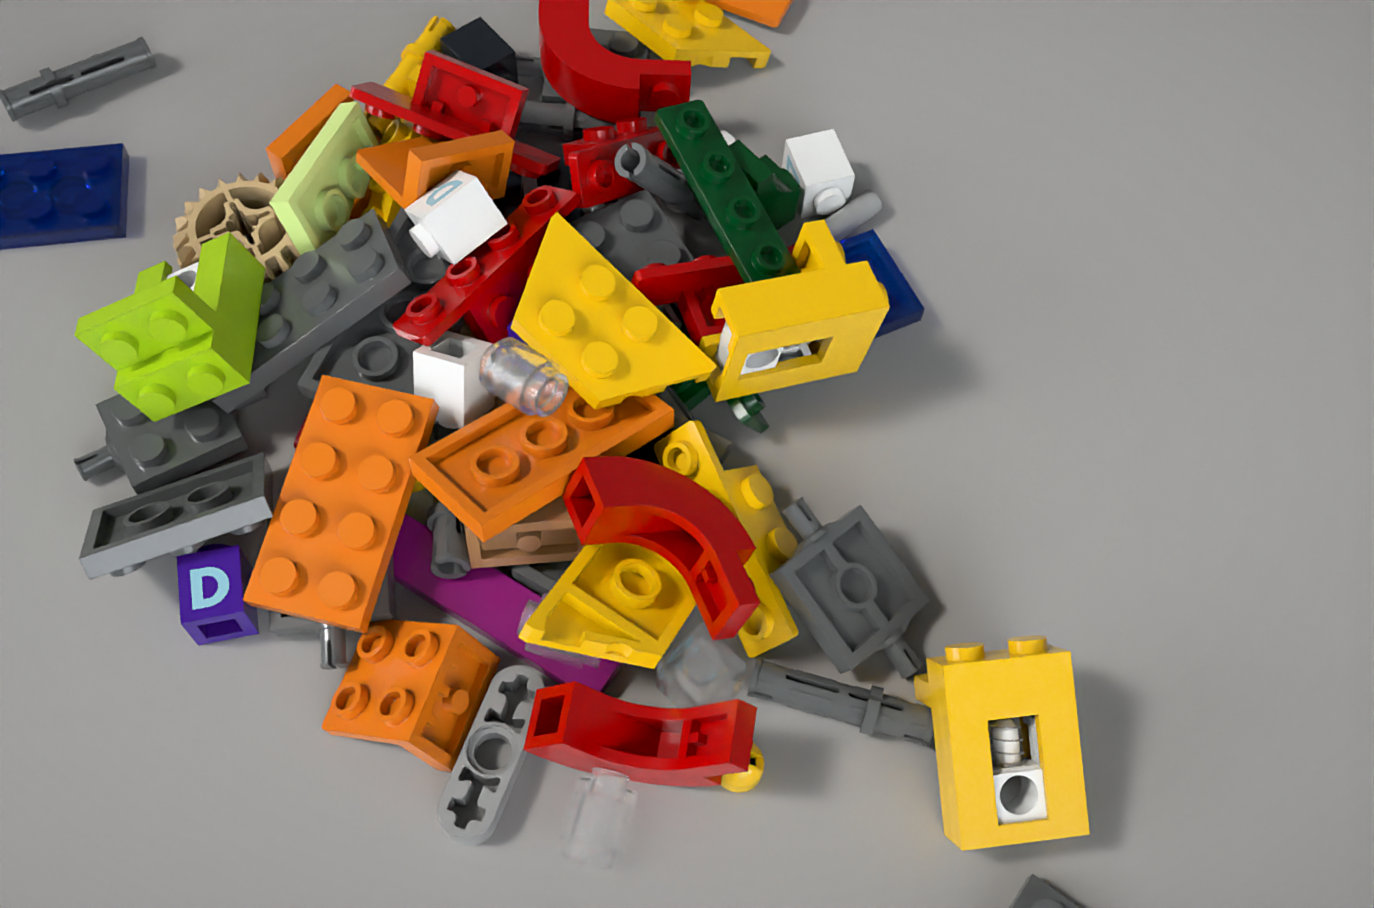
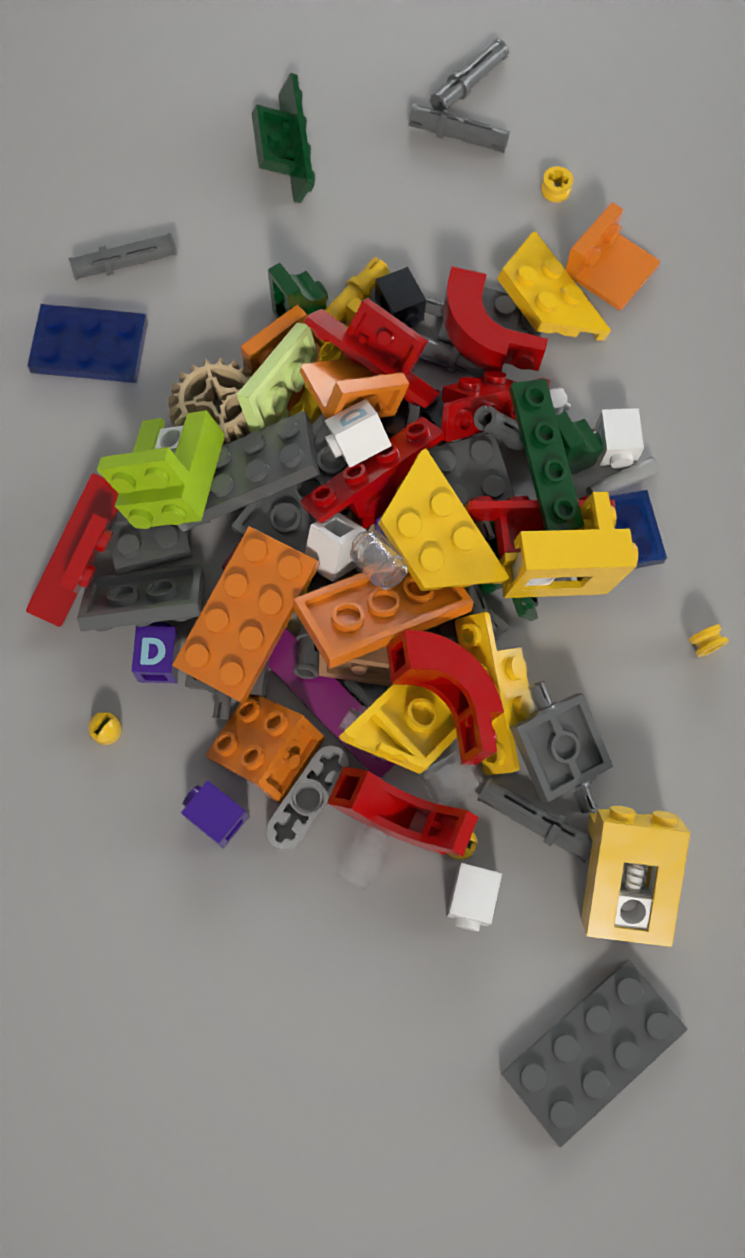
camera: 15 degrees right, 10 degrees up
none -> red bracket [26,473,119,627]
none -> yellow hinge [88,712,122,745]
none -> dark purple brick [181,780,249,849]
none -> dark green arch [268,263,328,318]
none -> white brick [447,863,502,932]
none -> yellow bush [689,624,729,658]

